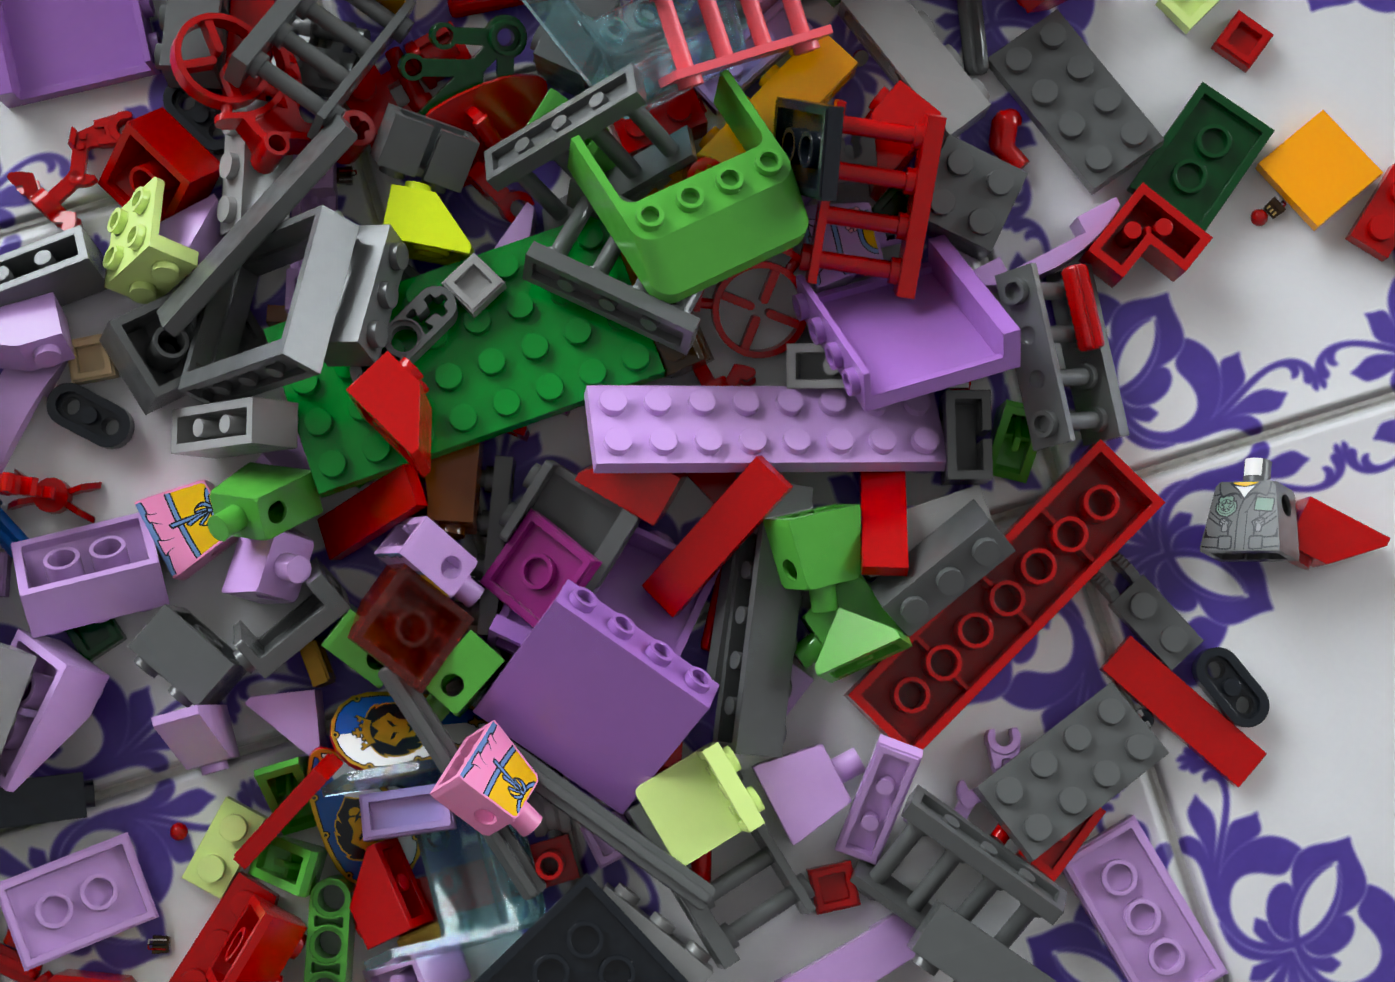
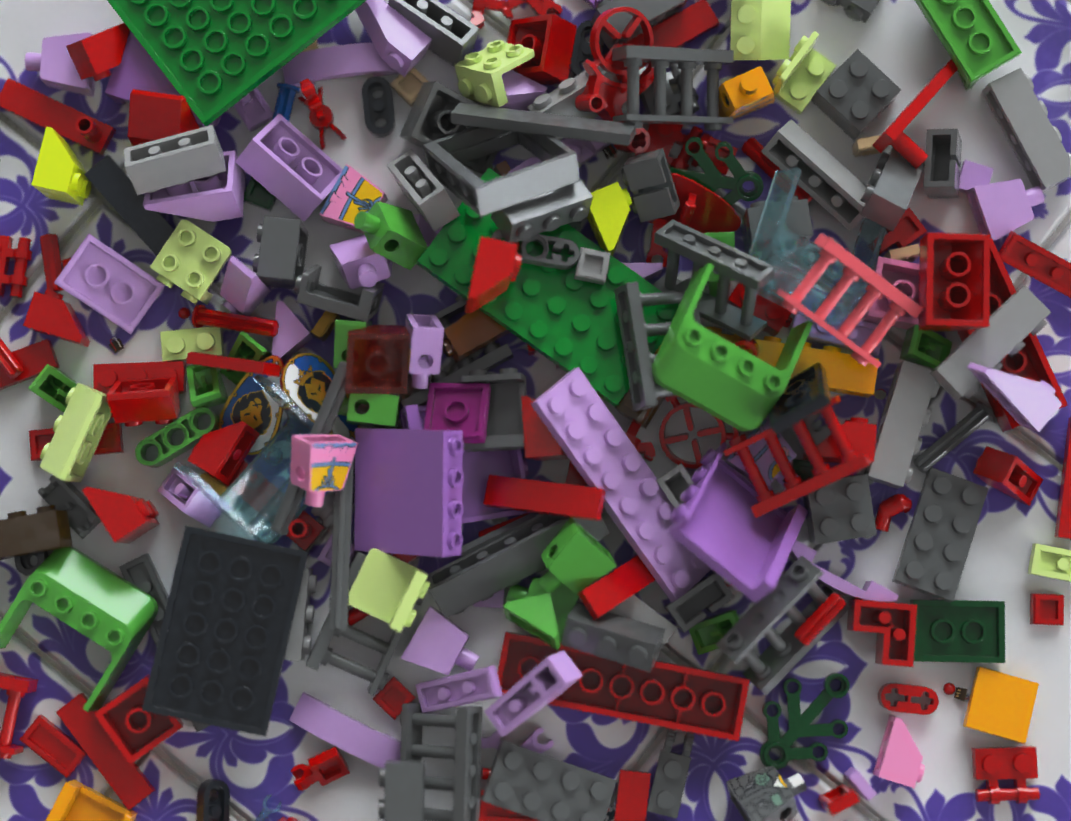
camera: 65 degrees right, 0 degrees up
red tile [317,463,428,560] -> none
lavender tile [359,784,457,842] -> none
none -> yellowish green bracket [149,219,232,305]
none -> red axle [192,304,279,337]
none -> lavender slope [484,650,583,737]
none -> dark green plant [759,673,850,770]
none -> red tile [818,784,860,816]
none -> lavender tile [843,767,877,801]
none -> bright pink slope [873,715,925,788]
none -> red beam [878,683,939,715]

